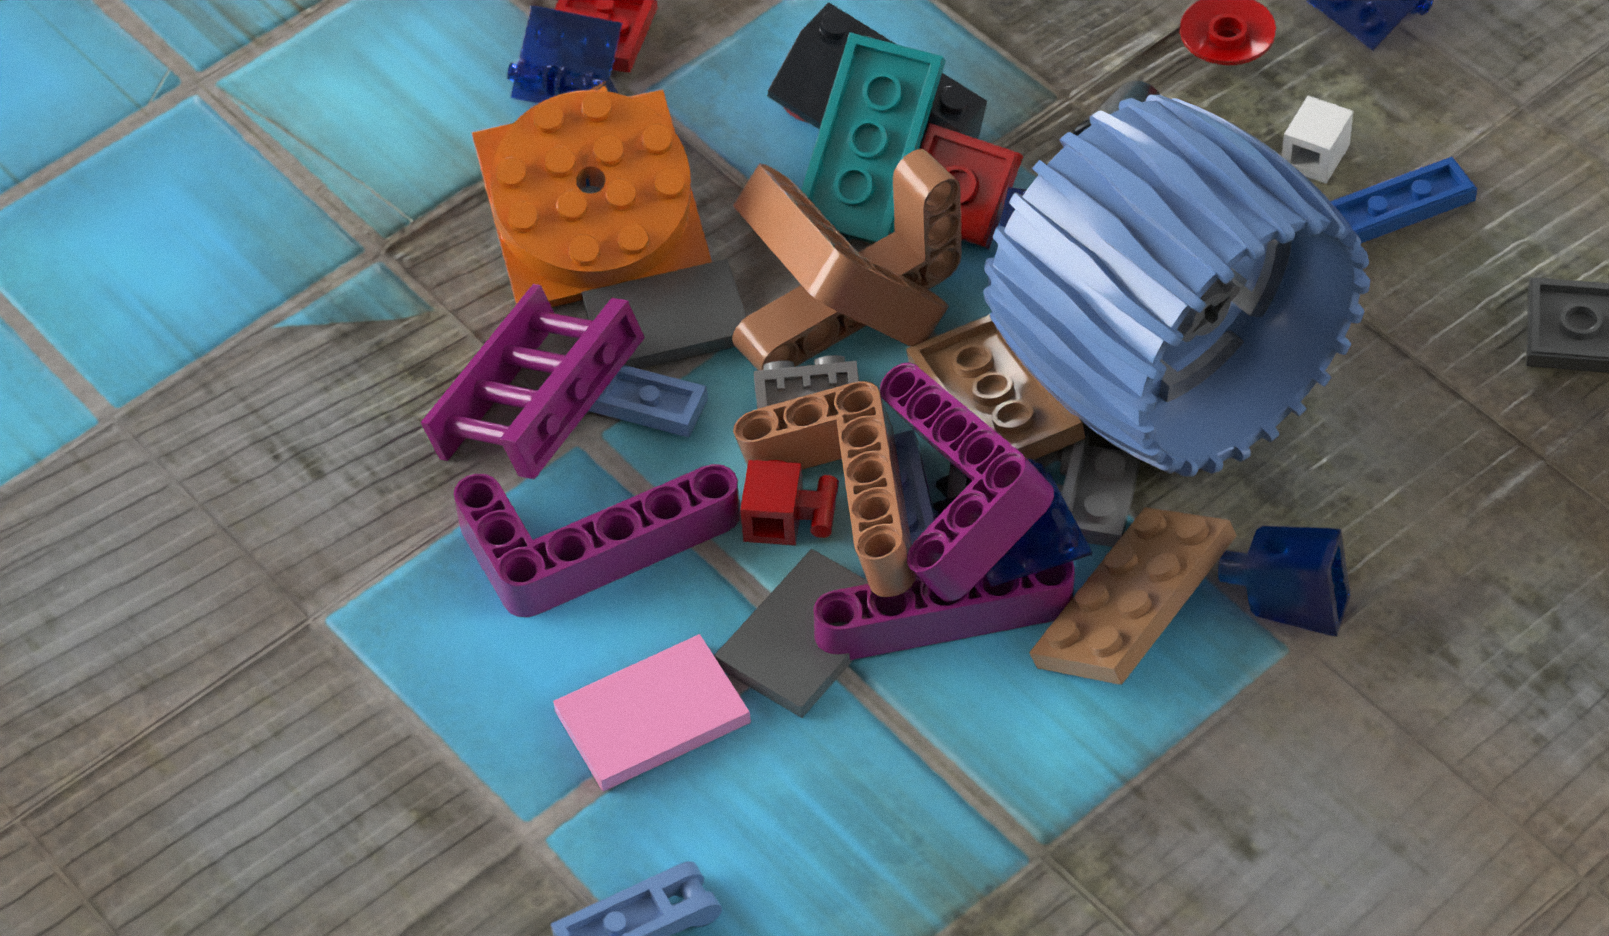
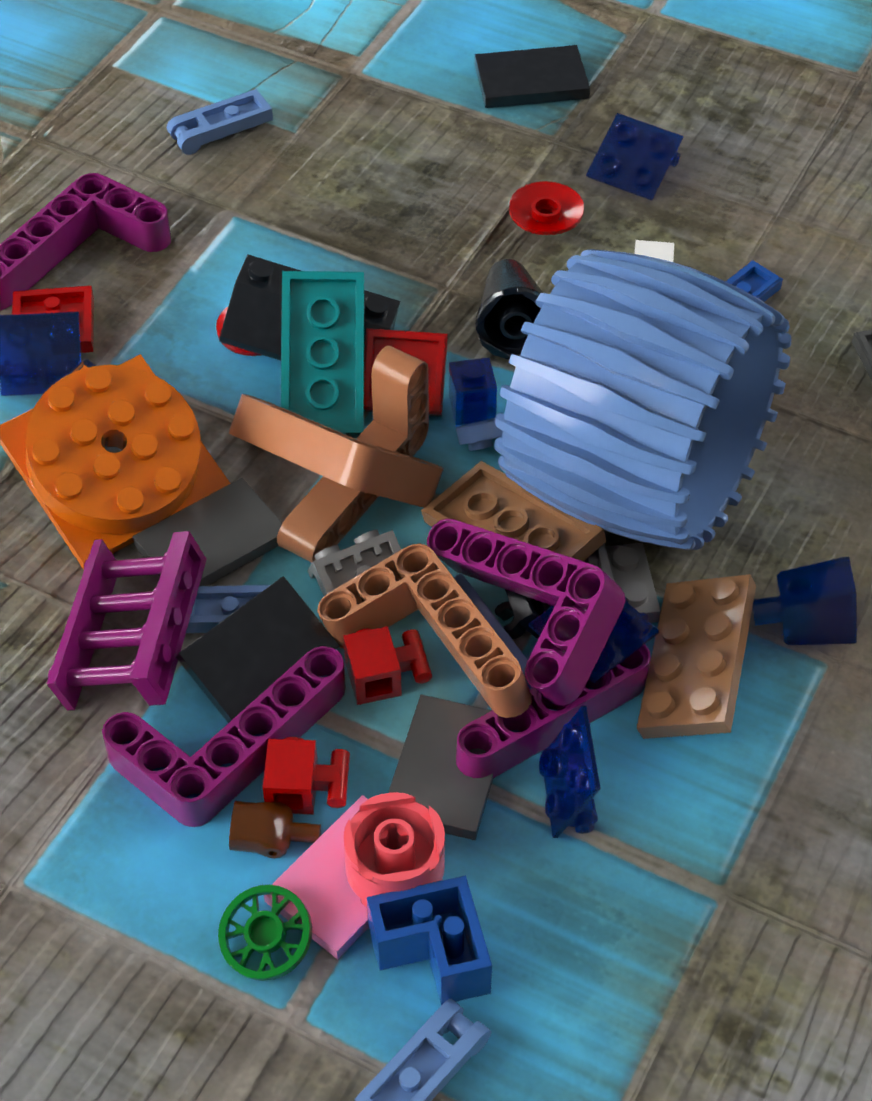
camera: 25 degrees left, 0 degrees up
none -> black tile [176,576,339,723]
none -> green wheel [218,885,312,981]
none -> reddish brown piece [229,801,321,858]
none -> red brick [263,737,350,815]
none -> coral brick [343,792,445,907]
none -> blue brick [367,875,492,1005]
none -> clear blue hinge [539,705,601,838]

